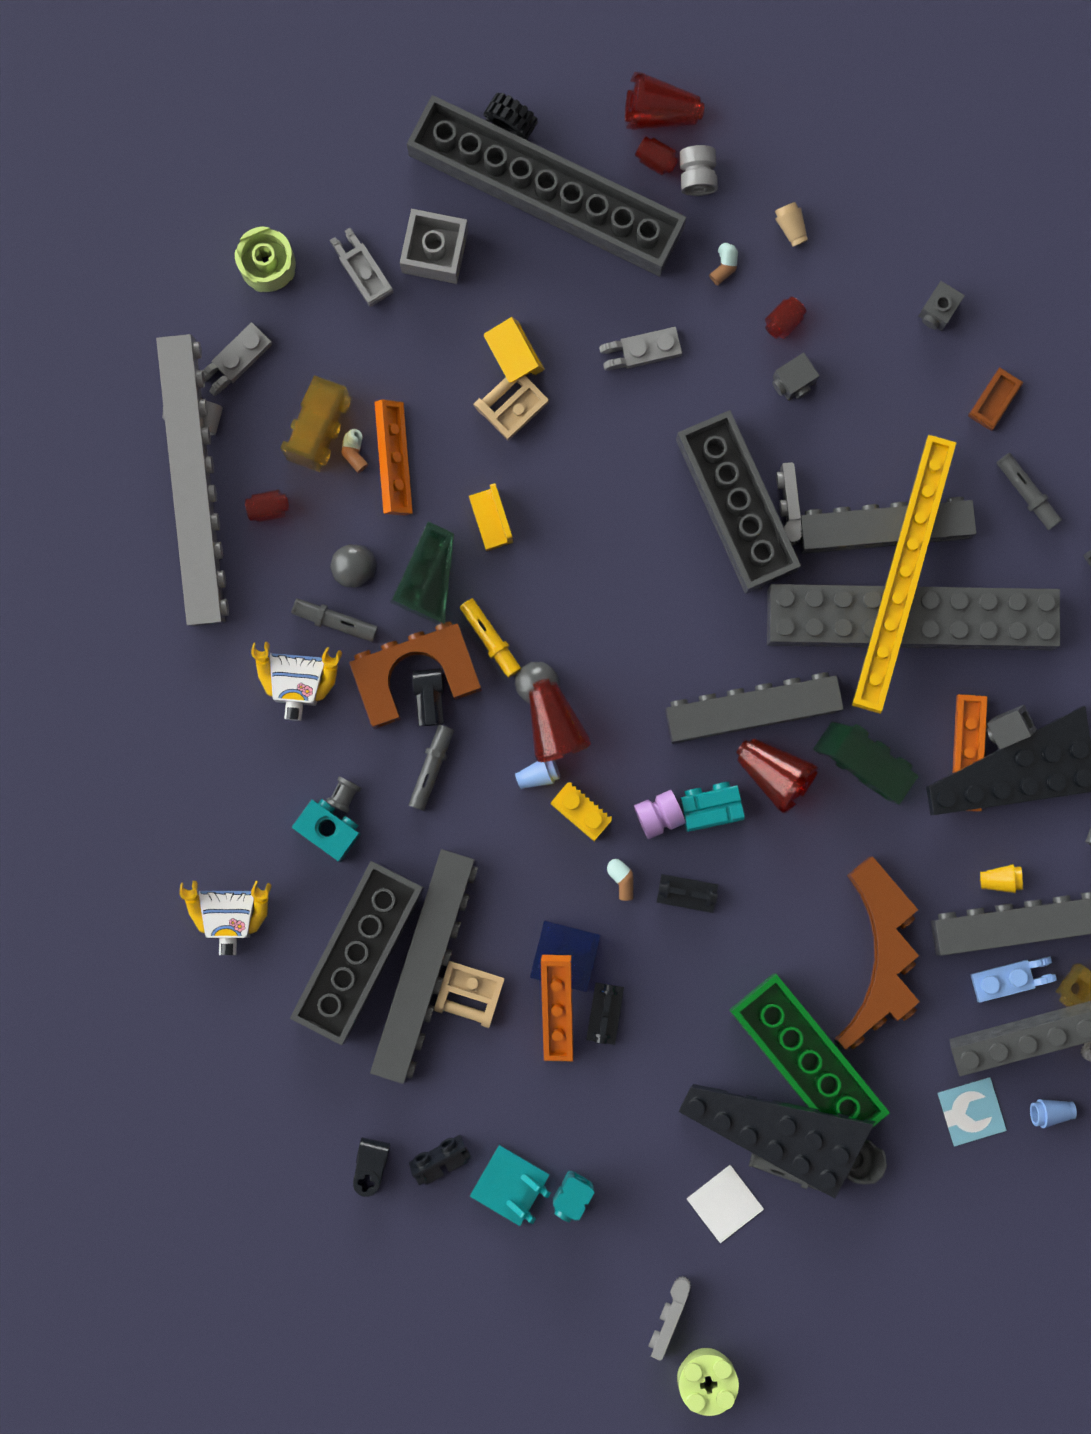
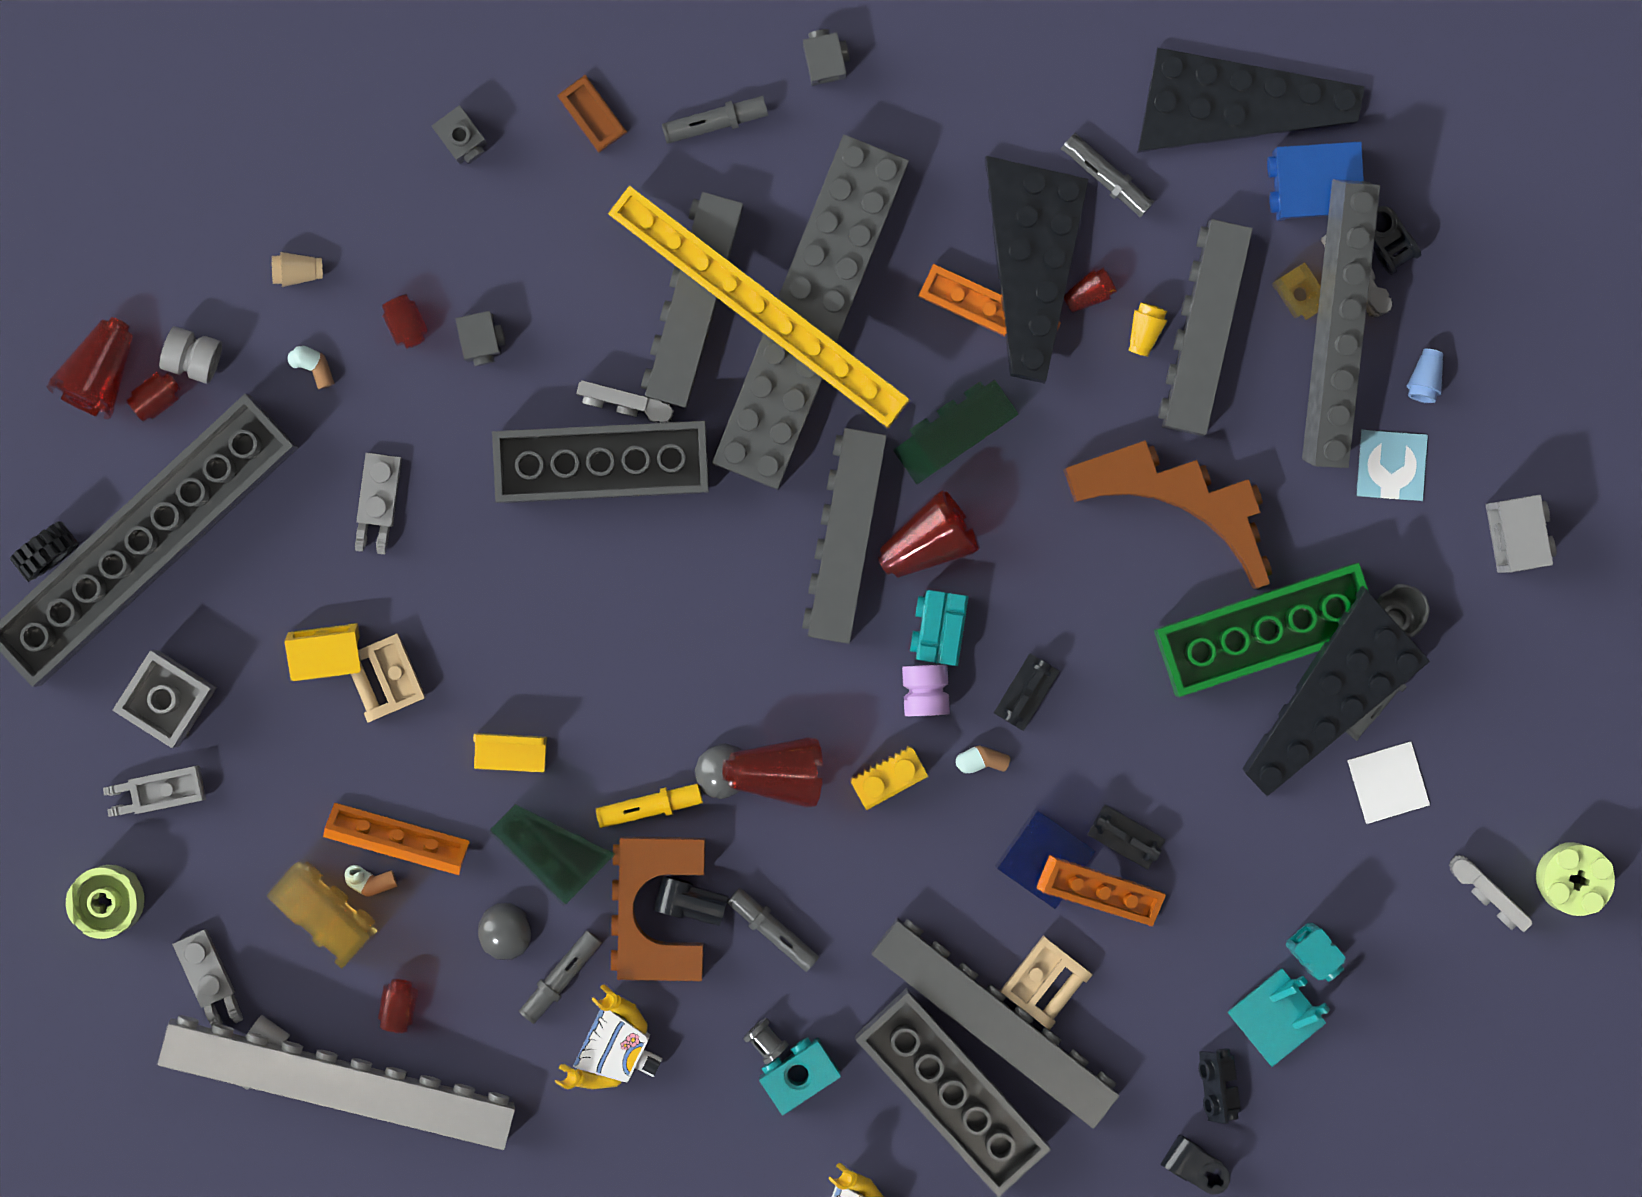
camera: 75 degrees left, 5 degrees up
light blue cone [515,757,560,789] -> none
light blue hinge [970,956,1057,1003] -> none
dark grey brick [987,704,1037,749] -> none
none -> clear red cone [1064,267,1118,313]
none -> light grey brick [1485,495,1556,573]

